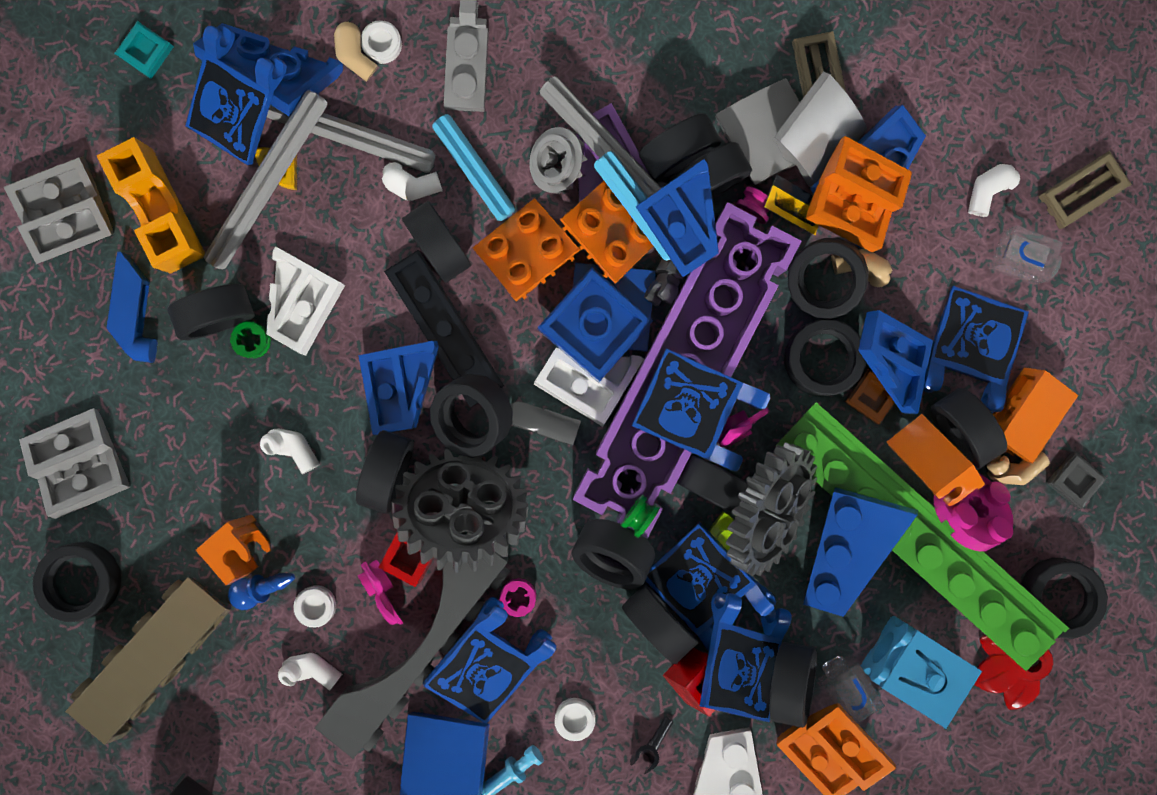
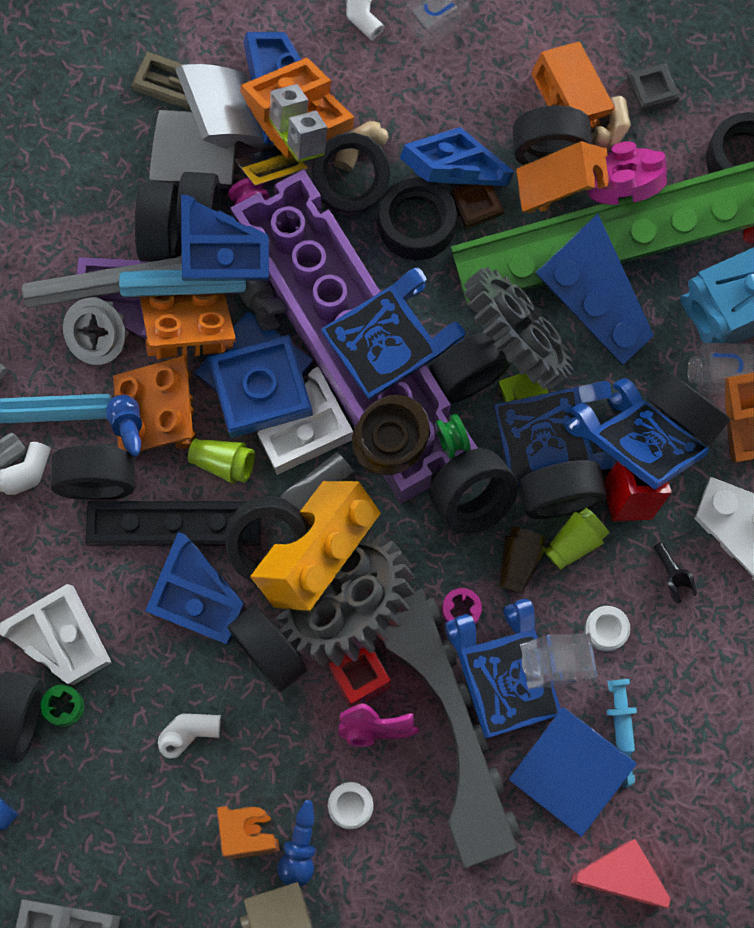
camera: 55 degrees left, 15 degrees down
white arm [278,653,343,691] -> none
dark pink plate [717,407,769,447] -> none
flag [923,286,1029,413] -> none
none -> blue bar [106,395,142,457]
none -> lime cone [188,438,255,484]
none -> light orange arch [250,481,381,611]
none -> flat silver piece [269,84,327,163]
none -> dark brown piece [352,395,430,475]
none -> dark brown cone [498,526,547,594]
none -> clear brick [521,633,598,689]
none -> lime cone [544,507,609,570]

